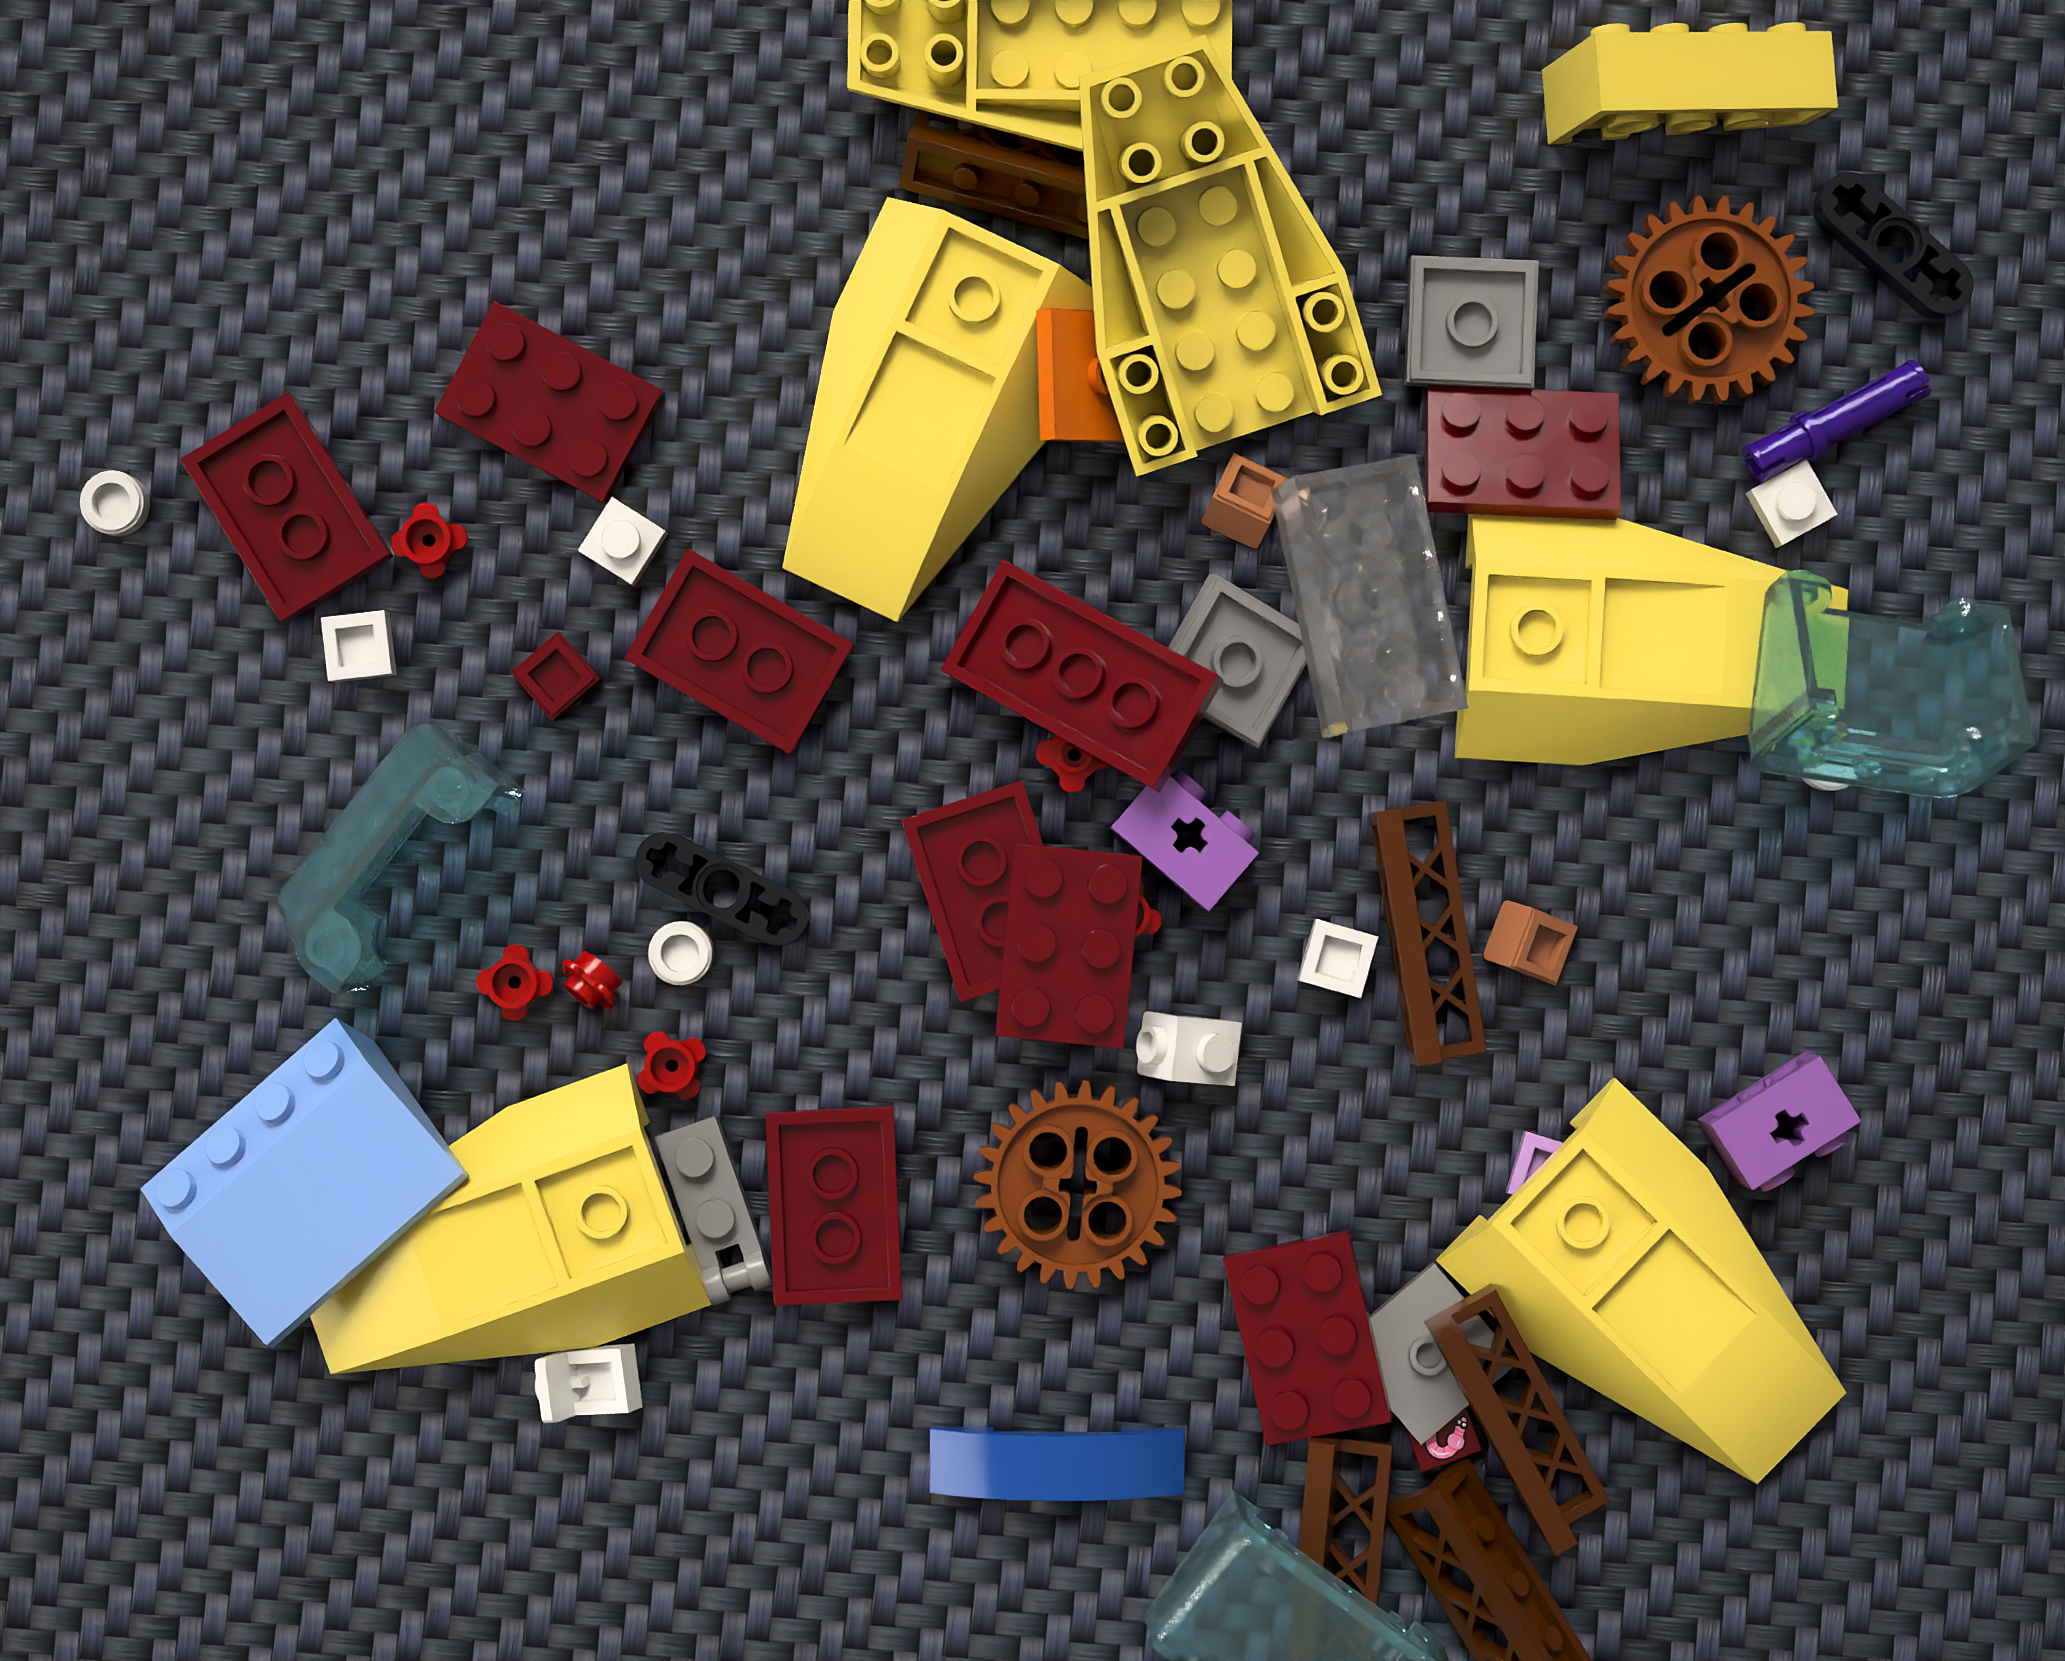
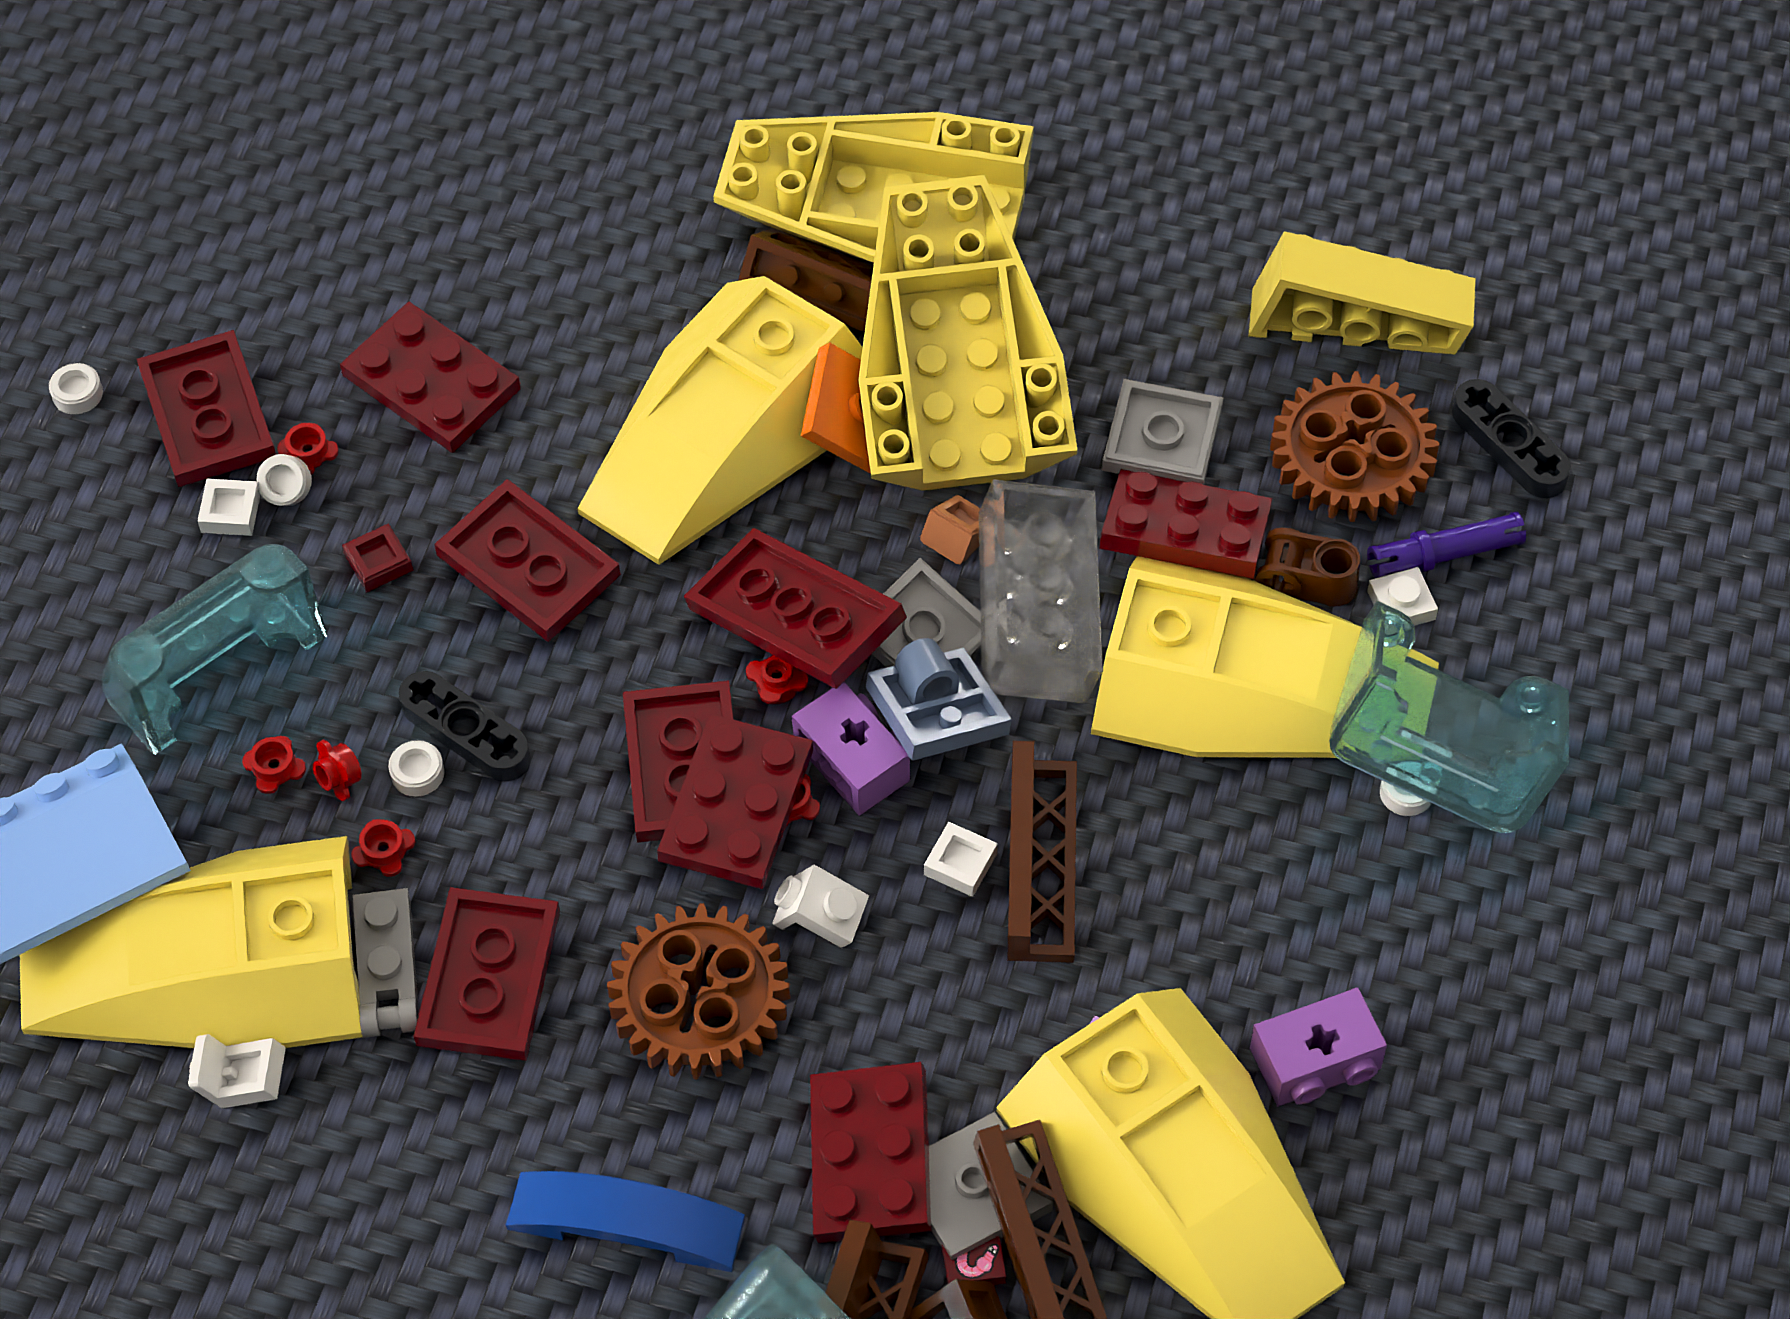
camera: 10 degrees right, 30 degrees down
white plate [578,497,668,587] -> none
nougat slope [1483,900,1578,986] -> none
none -> white tile [257,454,312,506]
none -> sand blue plate [866,638,1012,761]
none -> reddish brown piece [1255,527,1360,607]

